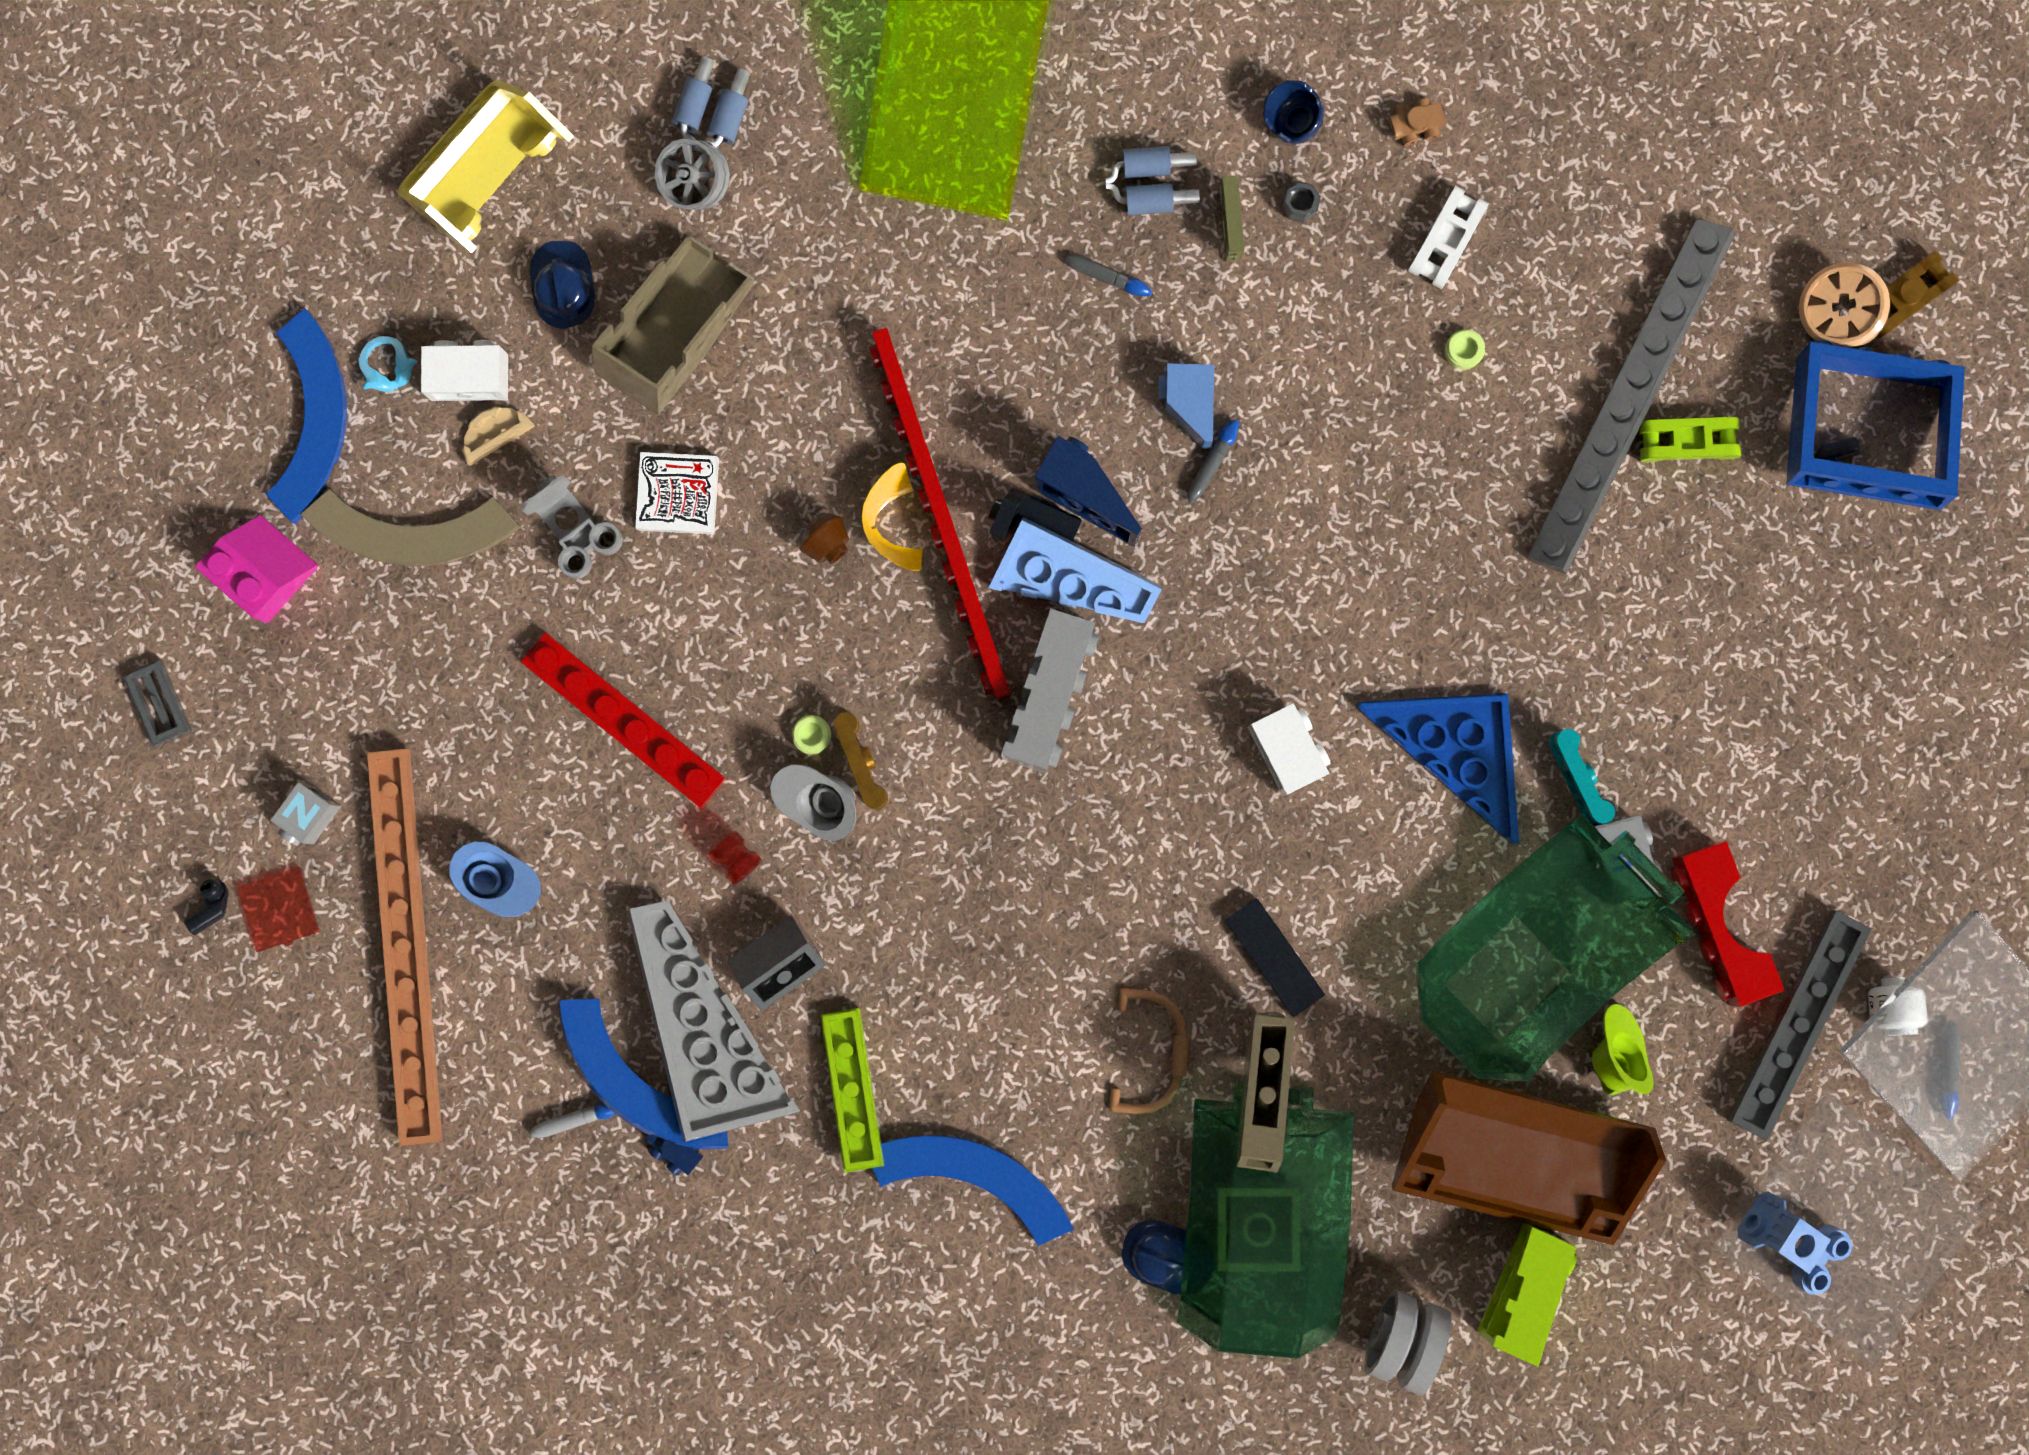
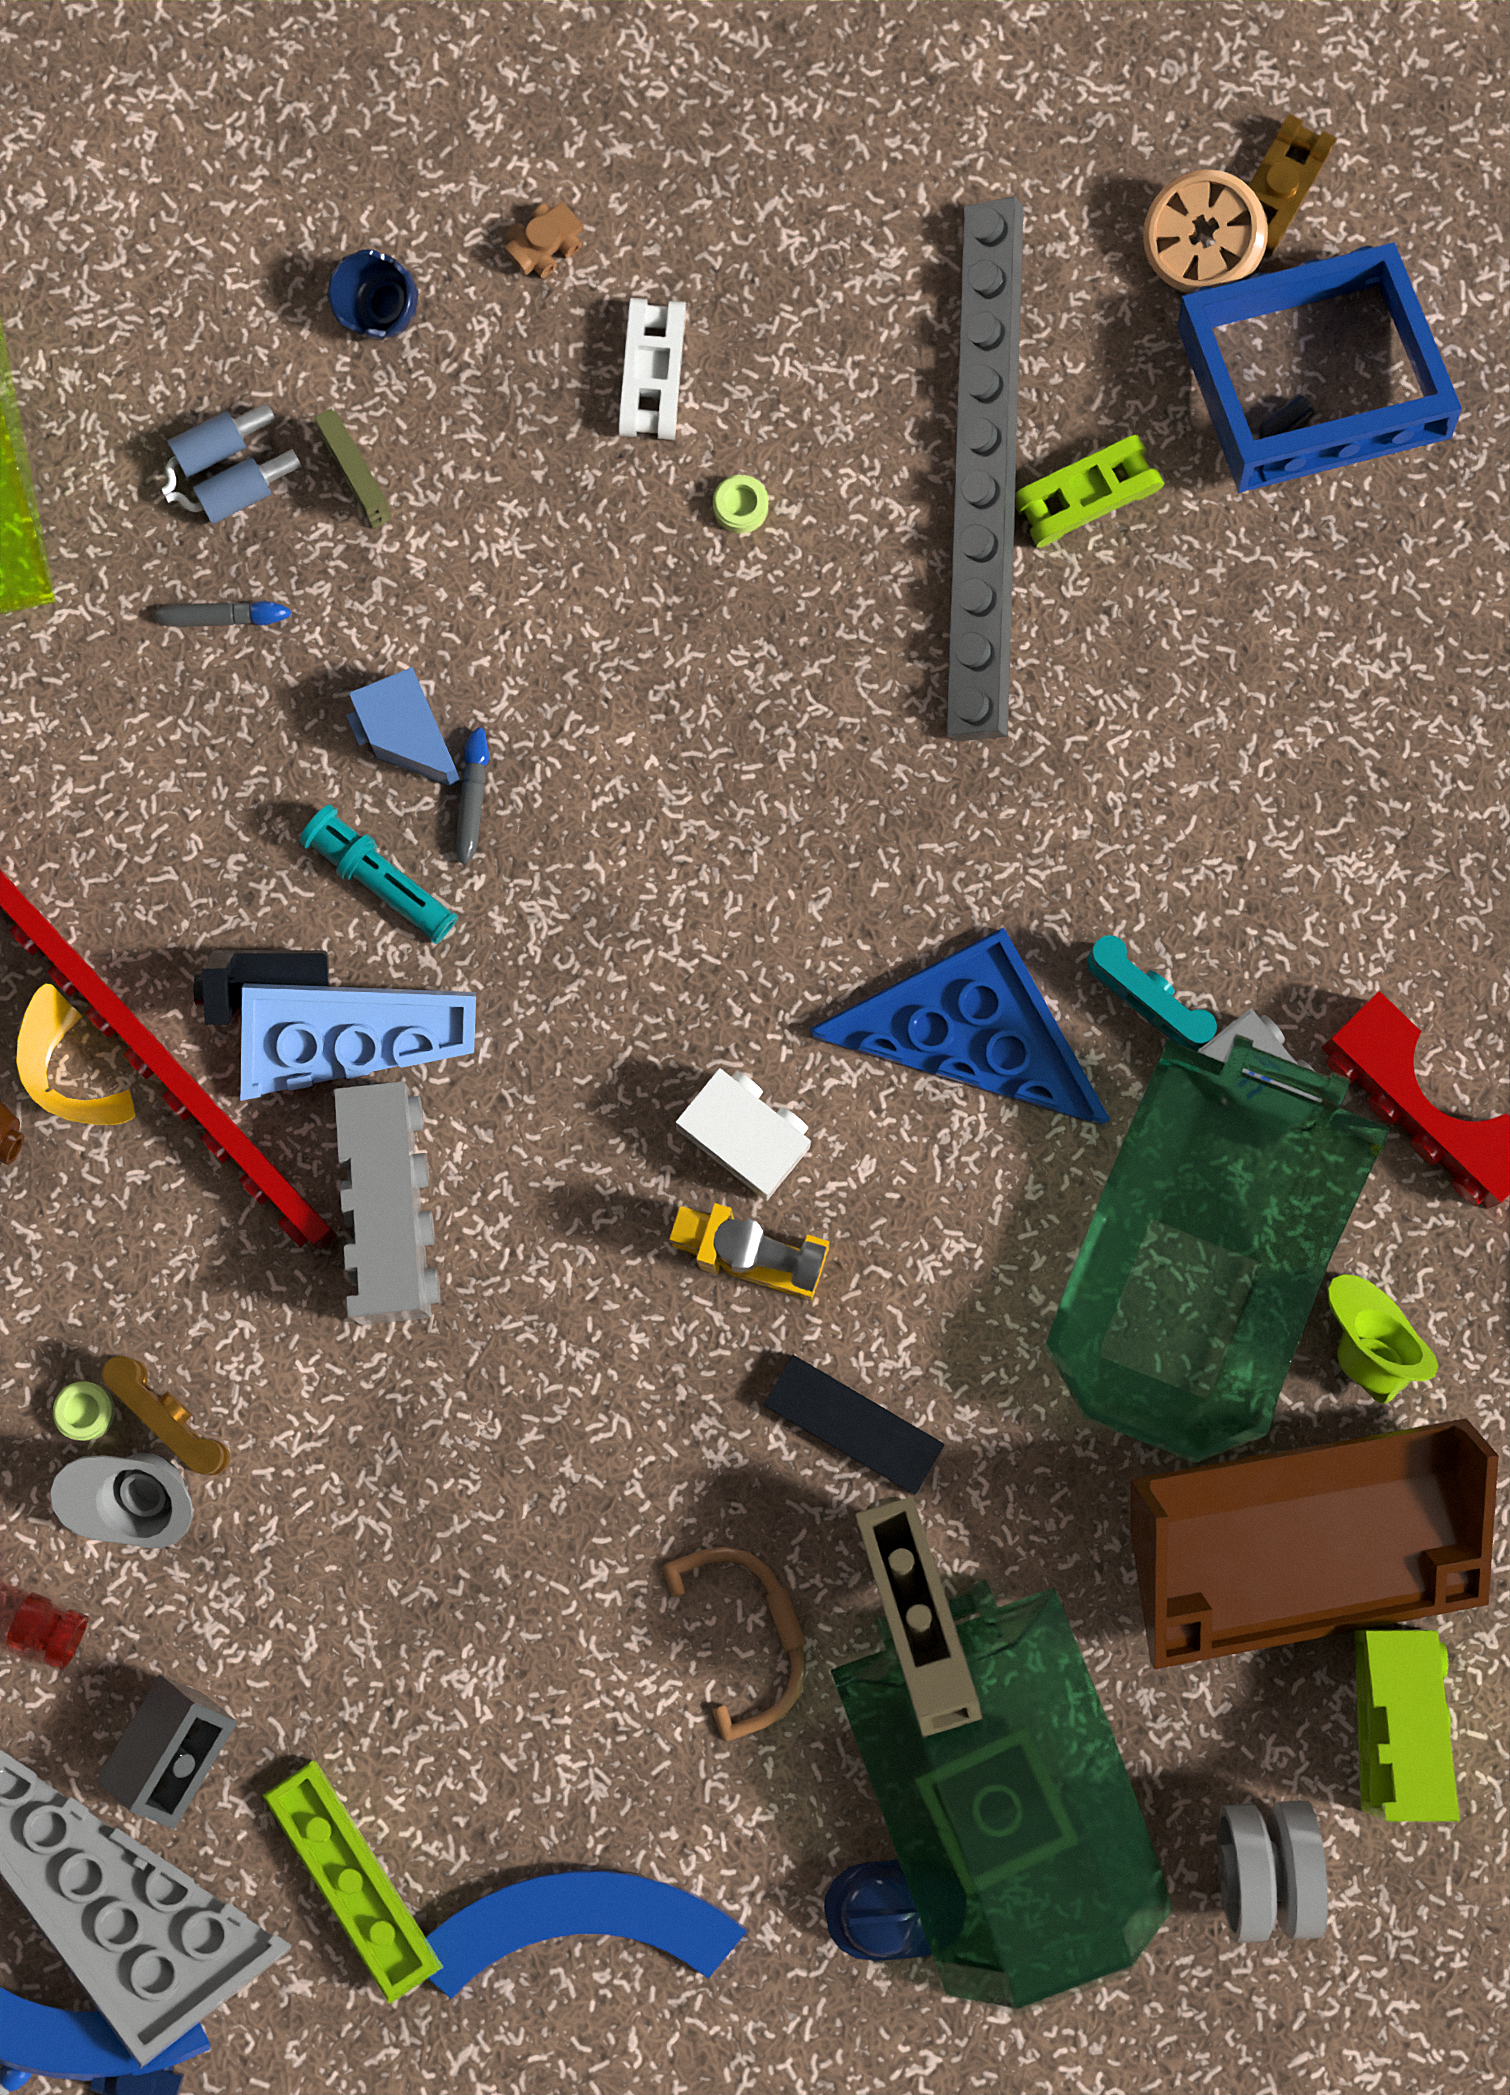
camera: 30 degrees left, 5 degrees down
dark blue slope [1034,436,1142,548] -> none
dark grey tile [1281,181,1321,223] -> none
none -> teal pin [298,804,458,945]
none -> hips [669,1203,829,1302]

